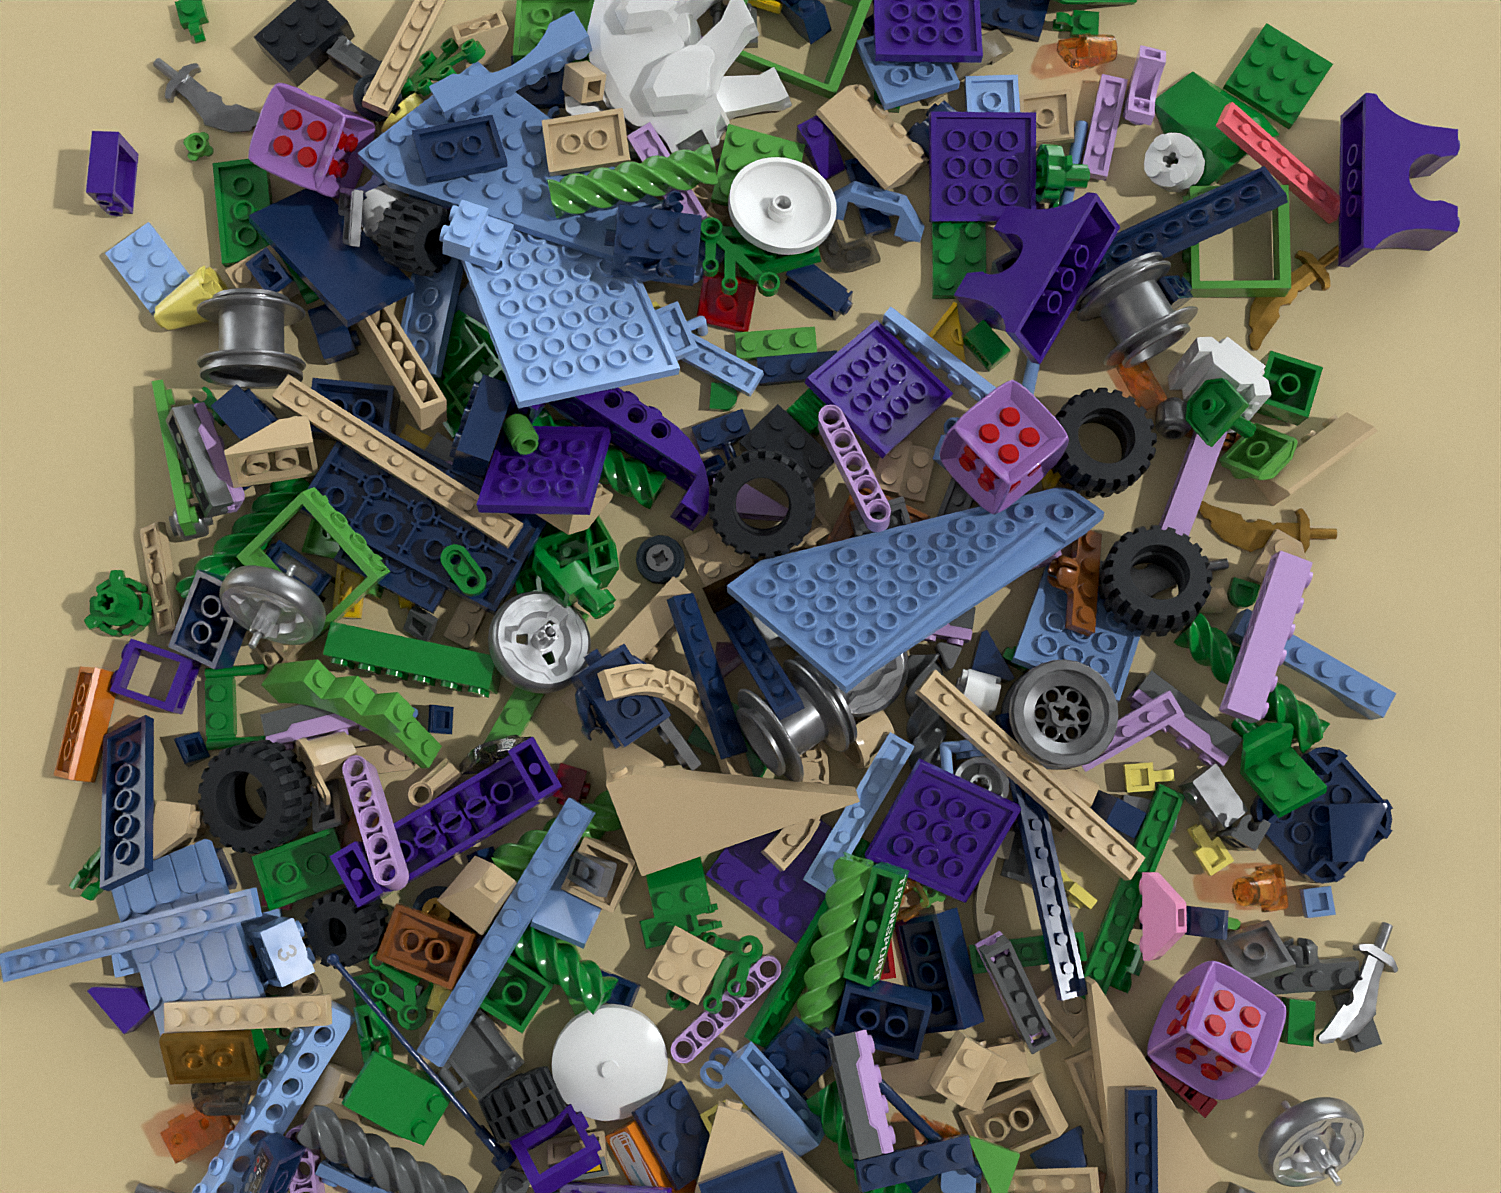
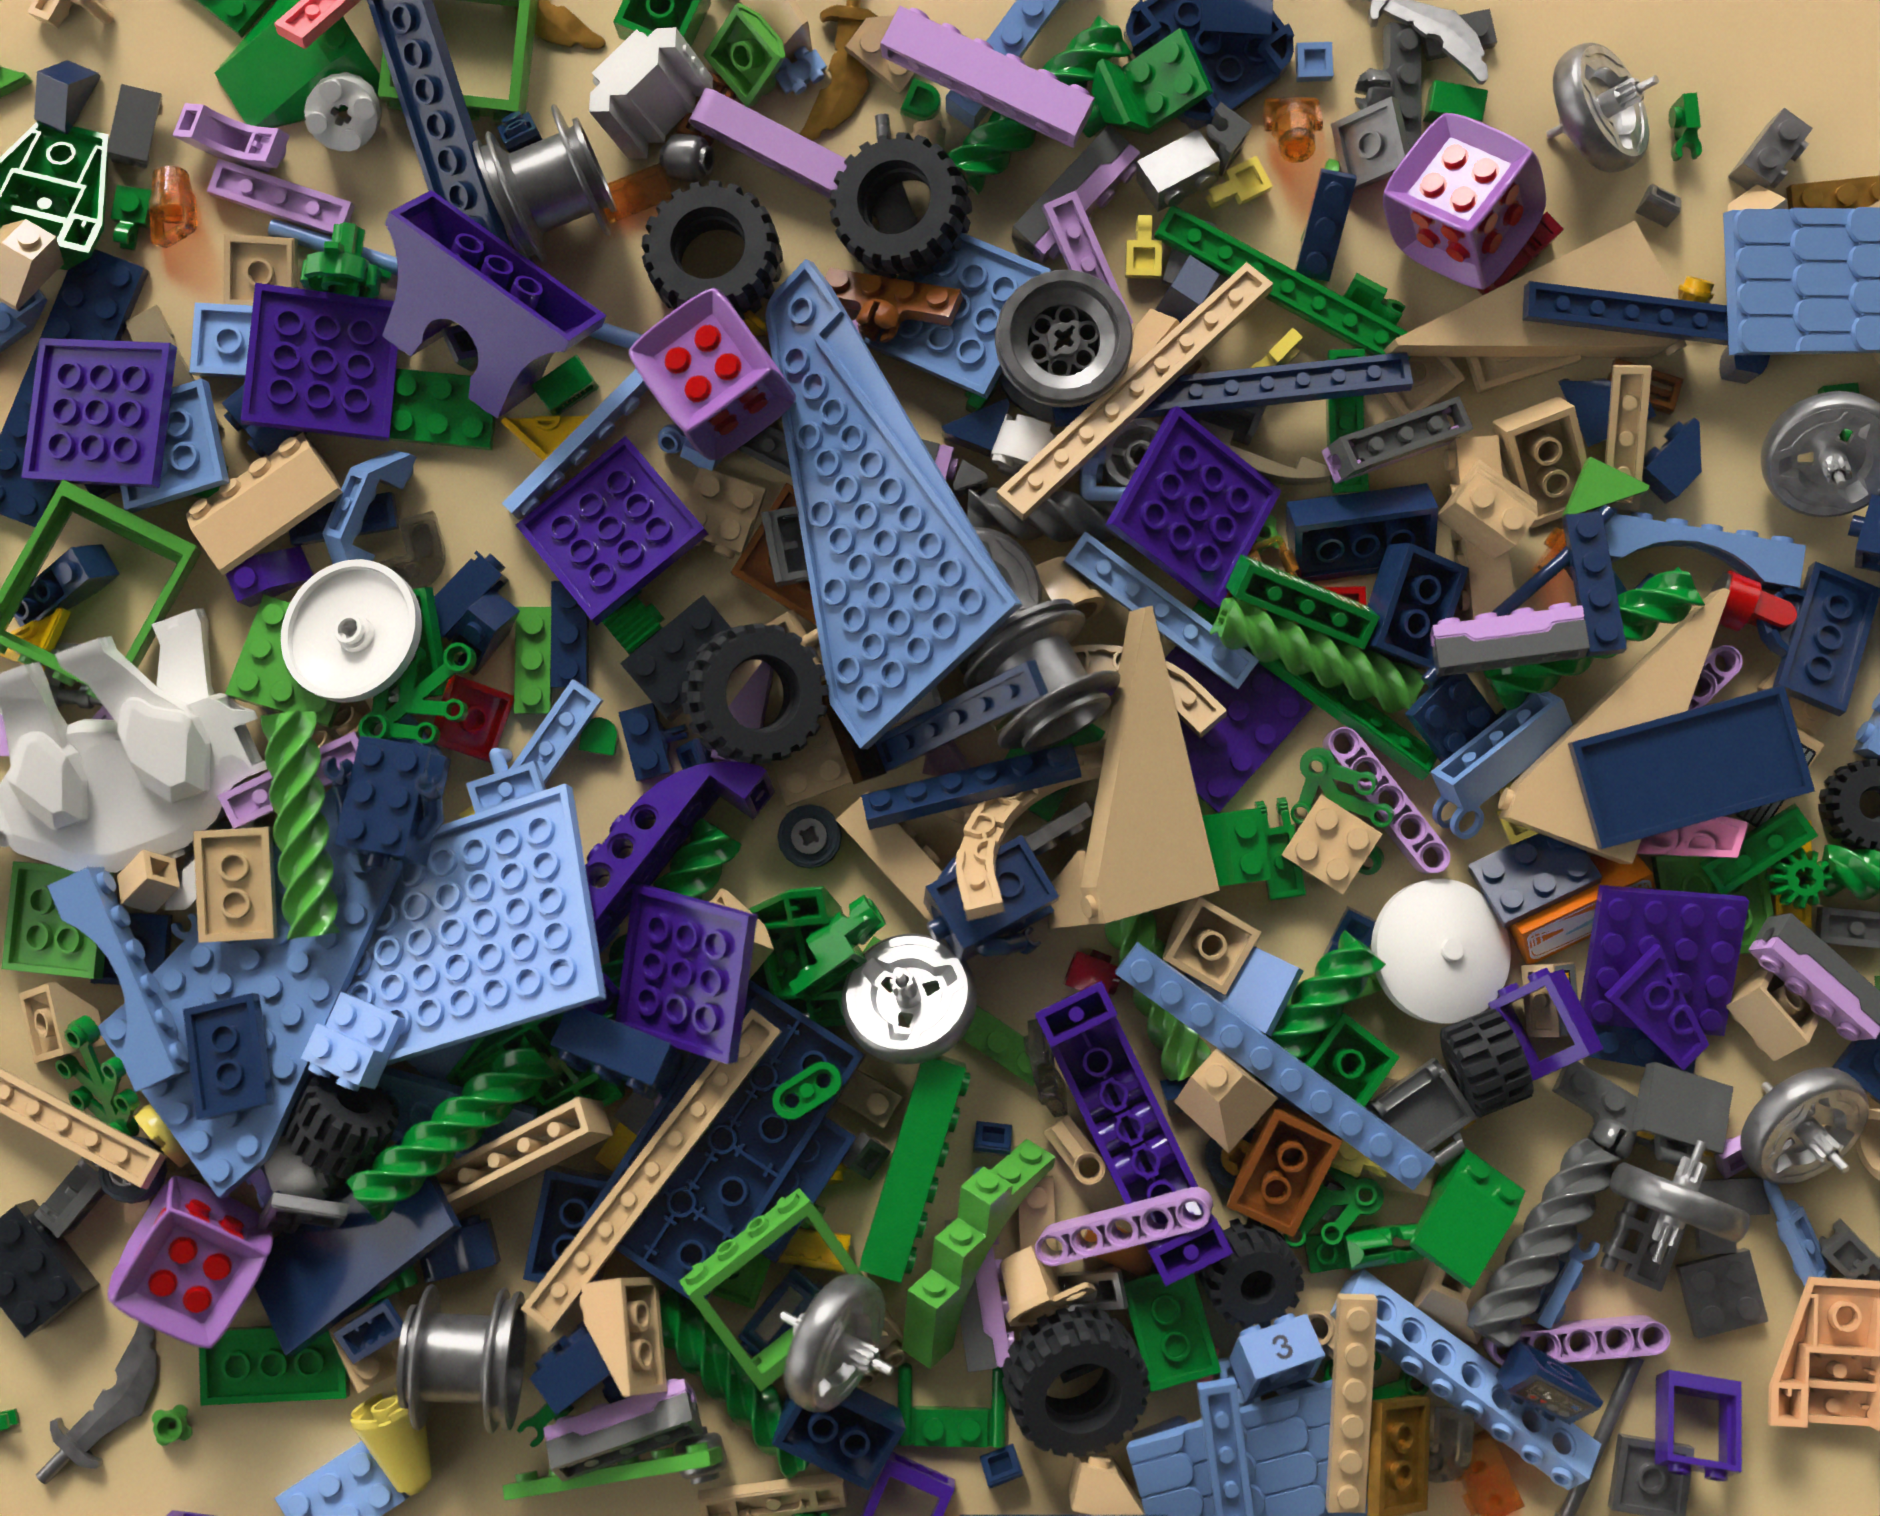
camera: 85 degrees left, 5 degrees up
dark blue piece [327,953,517,1172] -> none
bright green brick [502,414,538,455] -> none
flat silver slope [567,851,617,897] -> none
lavender beam [818,405,891,532] -> none
bright pink slope [1139,872,1187,961] -> none
green piece [1186,378,1256,447] -> none
none -> dark grey hinge [107,84,163,168]
none -> green piece [346,1036,556,1223]
none -> dark blue slope [451,589,520,676]
none -> light blue piece [775,46,827,95]

